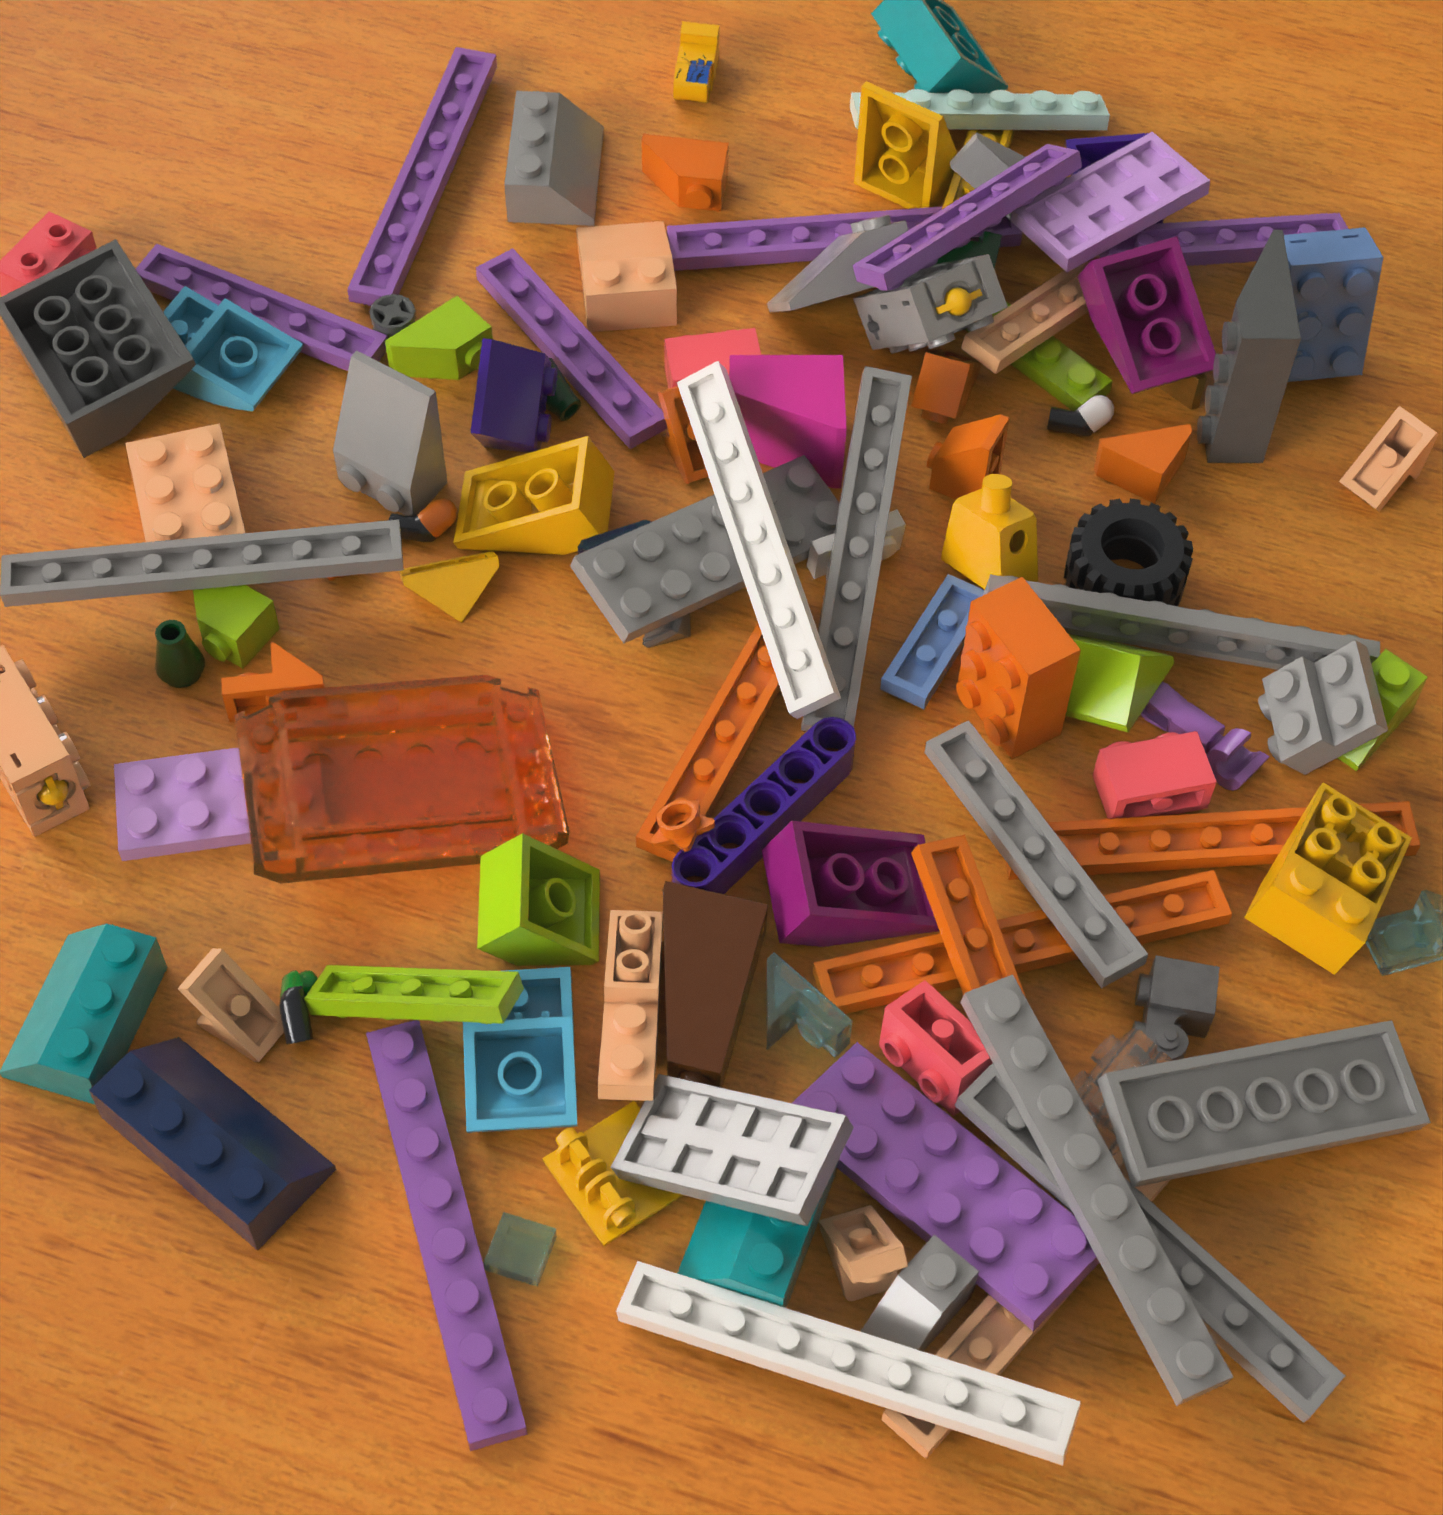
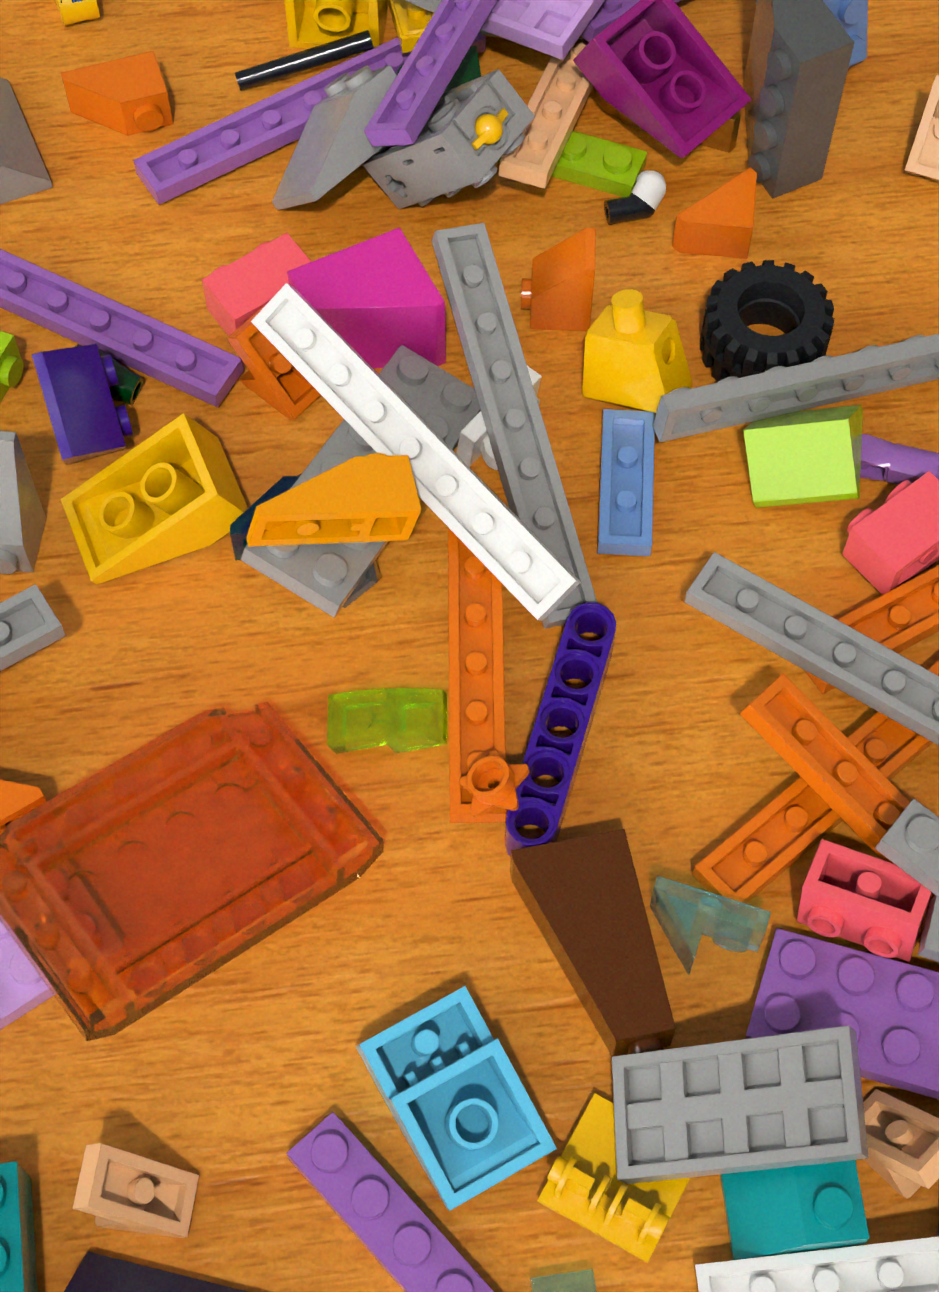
camera: 25 degrees left, 5 degrees up
black arm [279,970,318,1045] -> none
lime plate [304,965,524,1024] -> none
arm [389,498,457,542] -> none
yellow slope [399,551,500,623] -> none
lime slope [477,833,600,966] -> none
light nougat slope [576,221,677,332] -> none
light nougat slope [598,910,663,1101] -> none
magenta slope [762,821,939,947] -> none
orange slope [911,349,982,424] -> none
orange brick [956,577,1081,759] -> none
none -> black bar [235,30,374,91]
none -> light orange slope [246,453,421,547]
none -> clear neon green slope [327,688,447,754]

